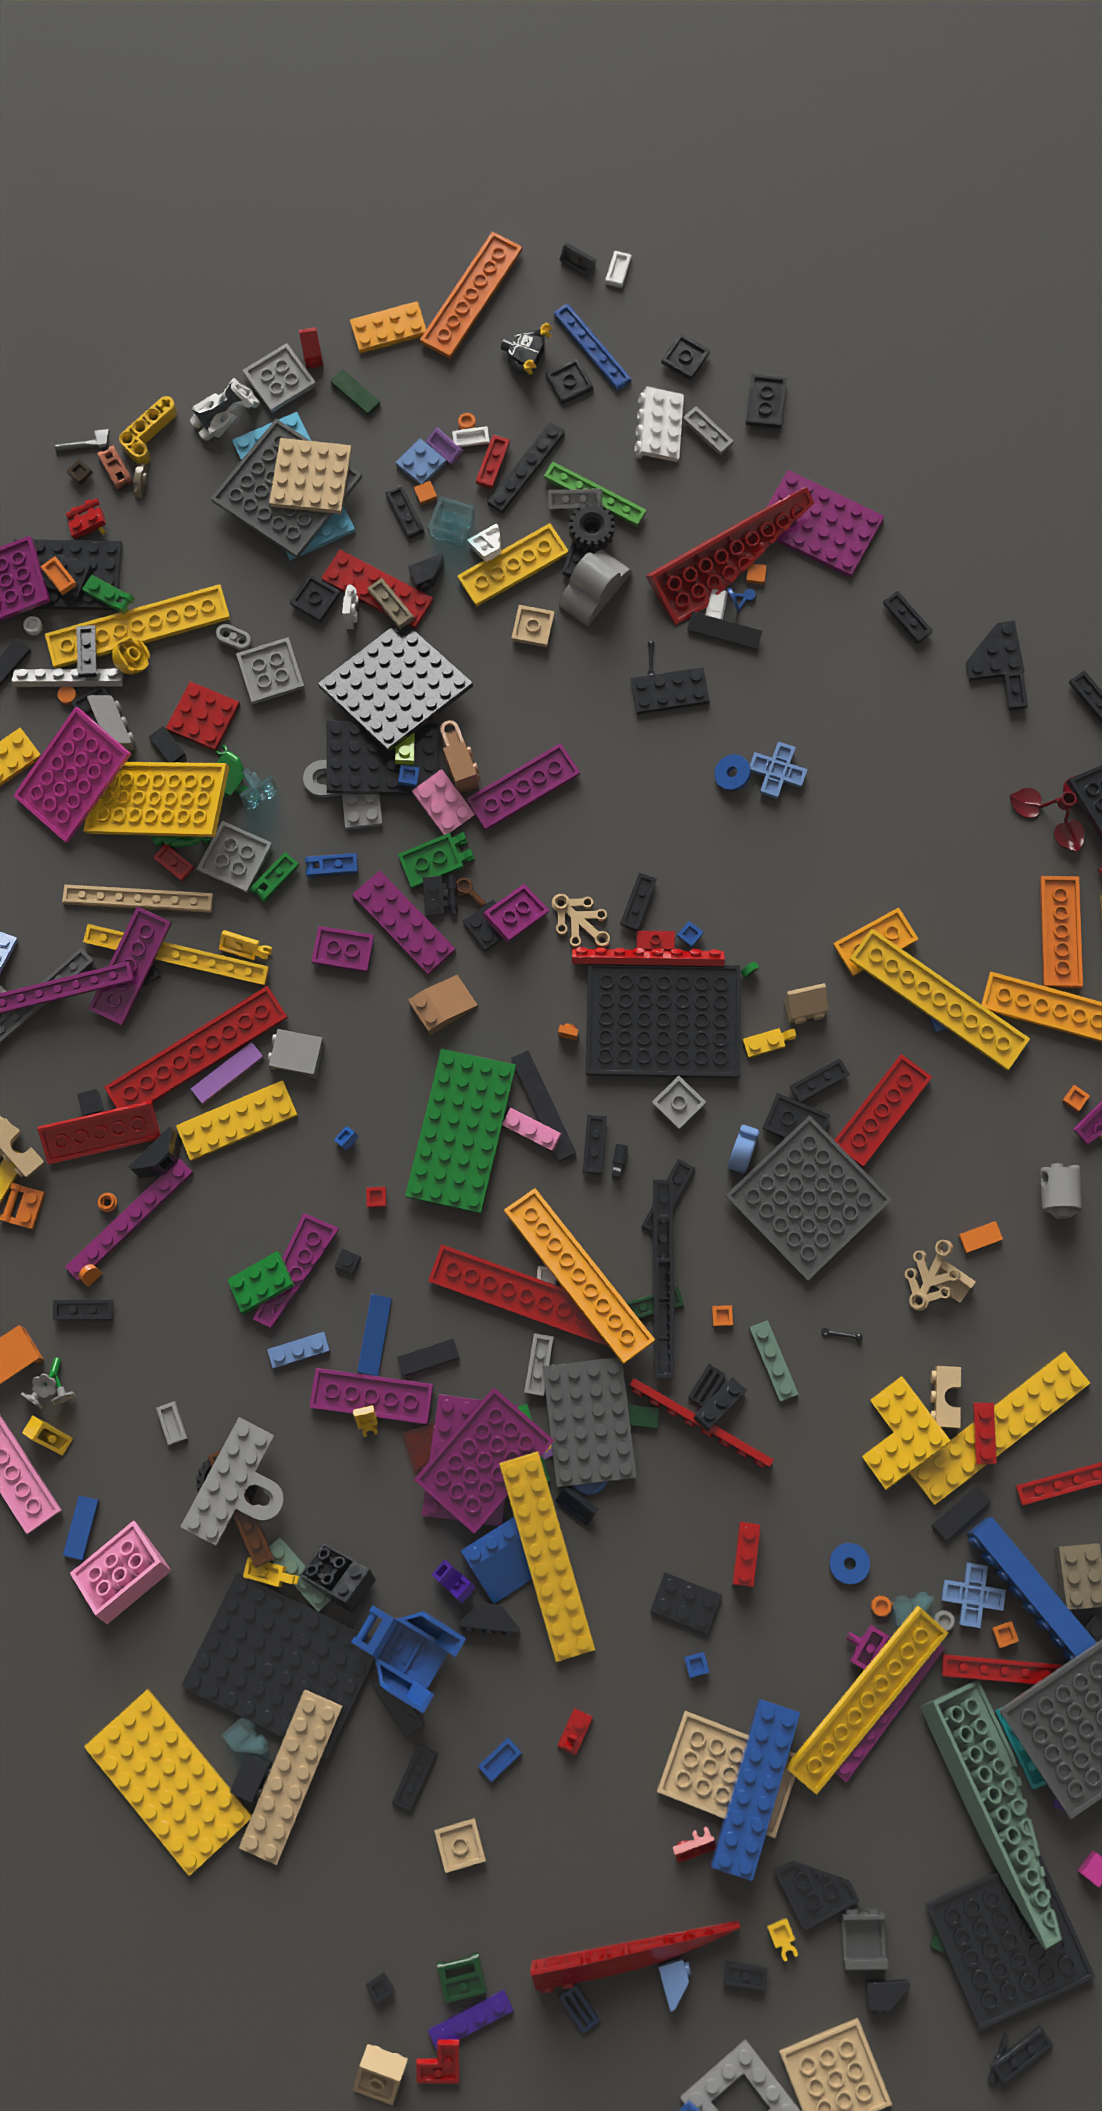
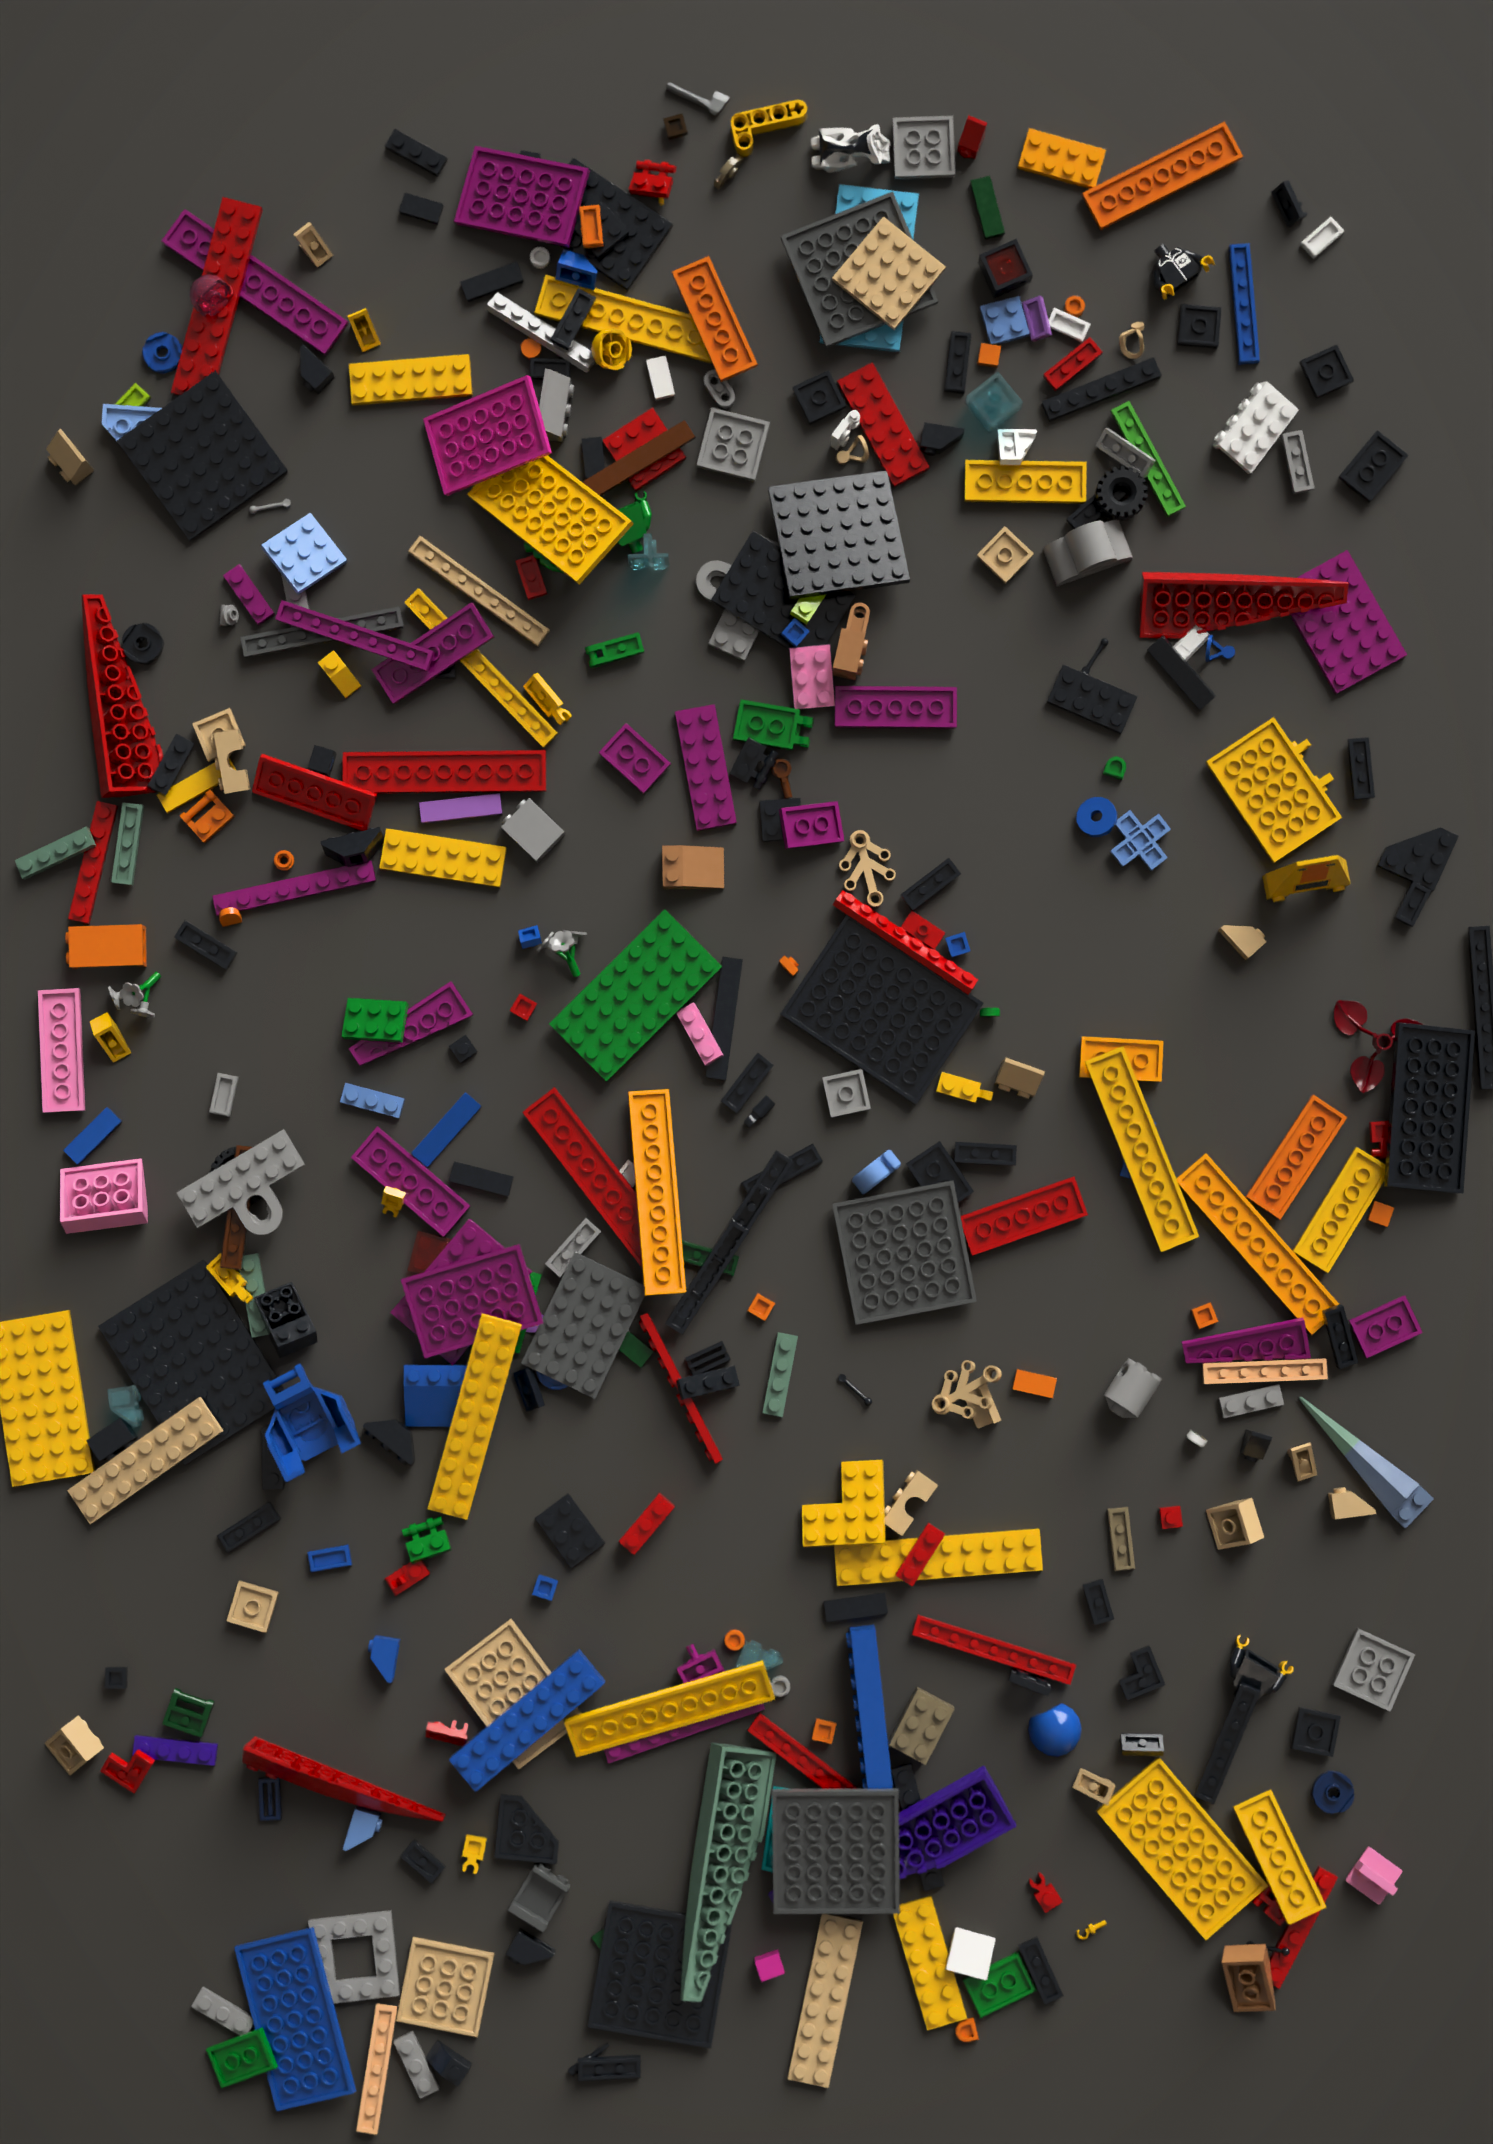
camera: 30 degrees right, 10 degrees up
green plate [82,575,135,614] -> none
copper plate [97,445,134,491] -> none
light grey plate [197,821,273,894] -> none
blue plate [305,853,358,878] -> none
dark tan tile [367,578,415,629] -> none
dark purple brick [432,1559,476,1603] -> none
orange tile [746,564,767,585] -> none
blue tile [829,1543,870,1584] -> none
medium blue plate [941,1562,1006,1628] -> none
none -> yellow slope [318,650,361,698]
none -> blue slope [368,1635,401,1683]
none -> green plate [402,1517,452,1564]
none -> light grey plant [537,930,587,977]
none -> blue slope [555,250,597,290]
none -> reddish brown tile [583,420,695,496]
none -> white tile [646,356,675,400]
none -> orange plate [672,256,758,382]
none -> tan piece [836,435,869,464]
none -> piece [978,239,1033,298]
none -> green tile [1103,756,1126,780]
none -> tan piece [1119,322,1144,359]
none -> yellow hinge [1205,717,1342,863]
none -> tan slope [1218,925,1266,960]
none -> yellow wedge [1262,855,1350,902]

